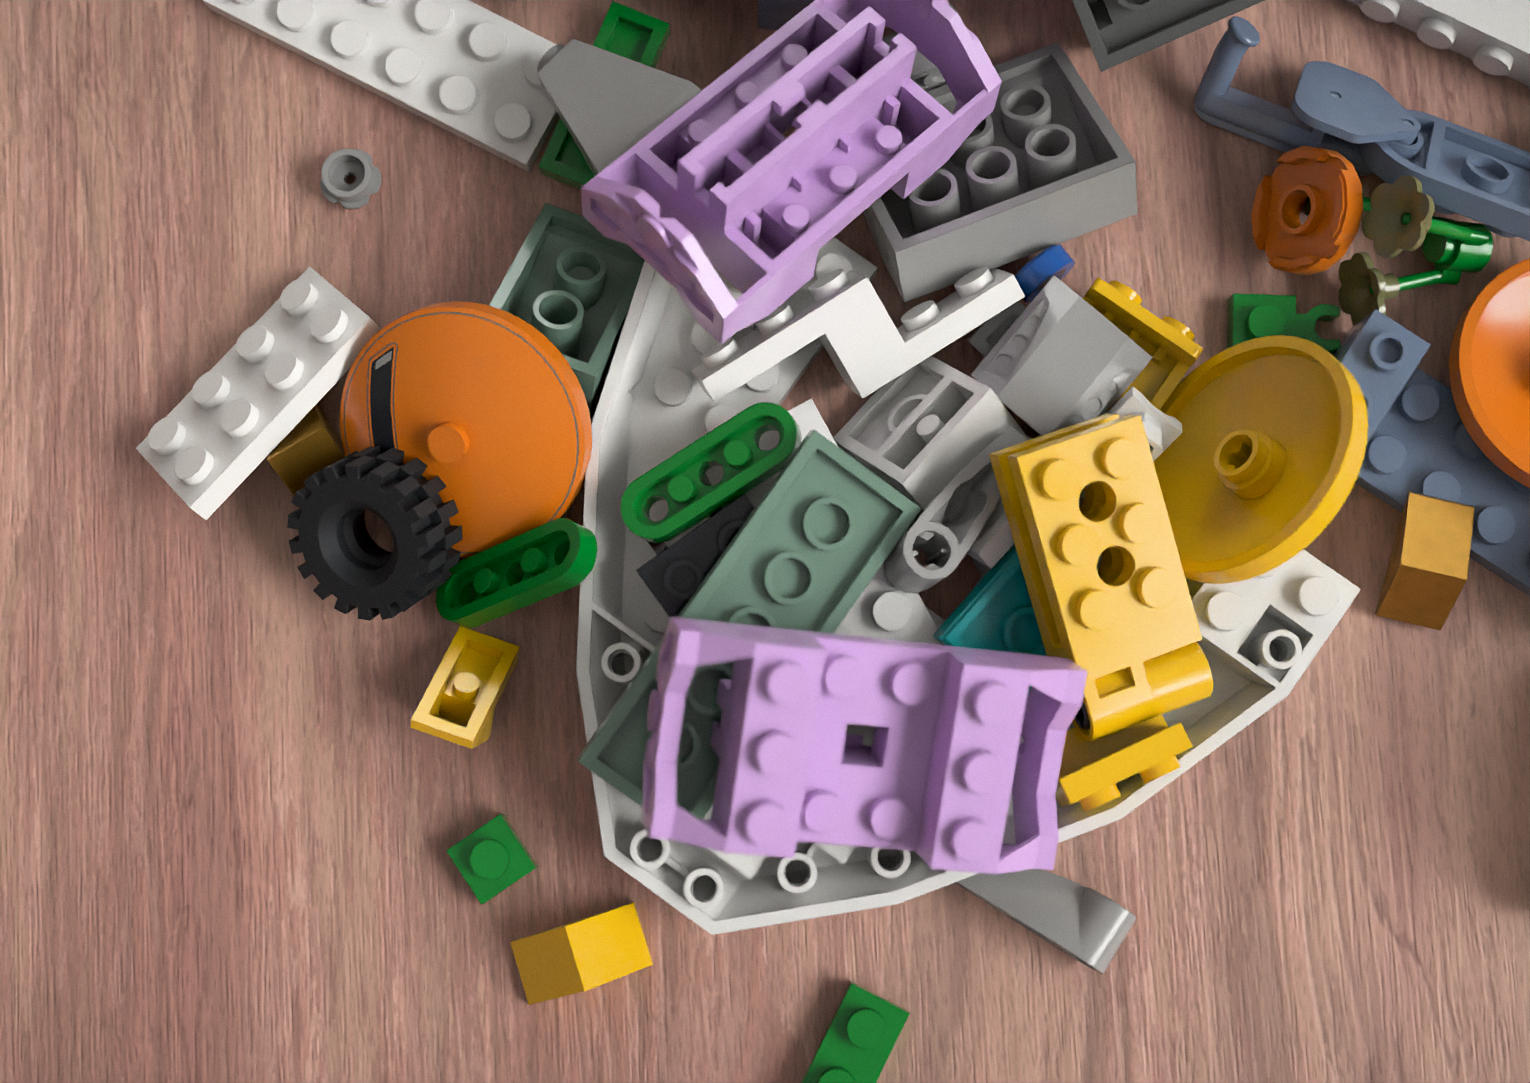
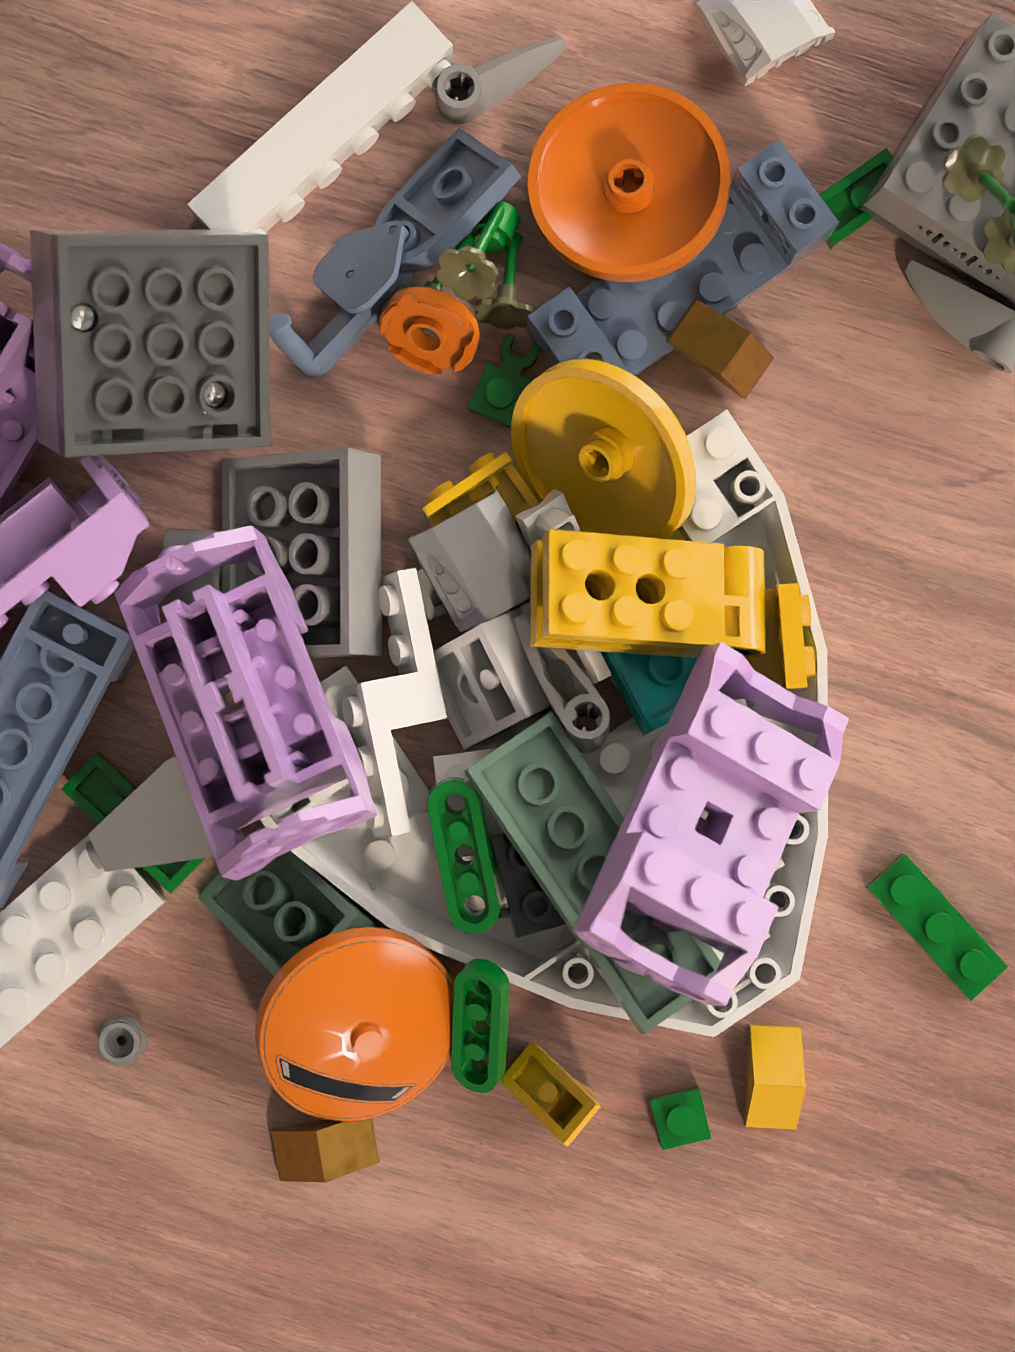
camera: 75 degrees left, 5 degrees up
white plate [136,266,381,520] -> none
black tyre [287,446,463,620] -> none
light grey piece [955,869,1137,975] -> none
blue tile [1014,244,1075,303] -> none

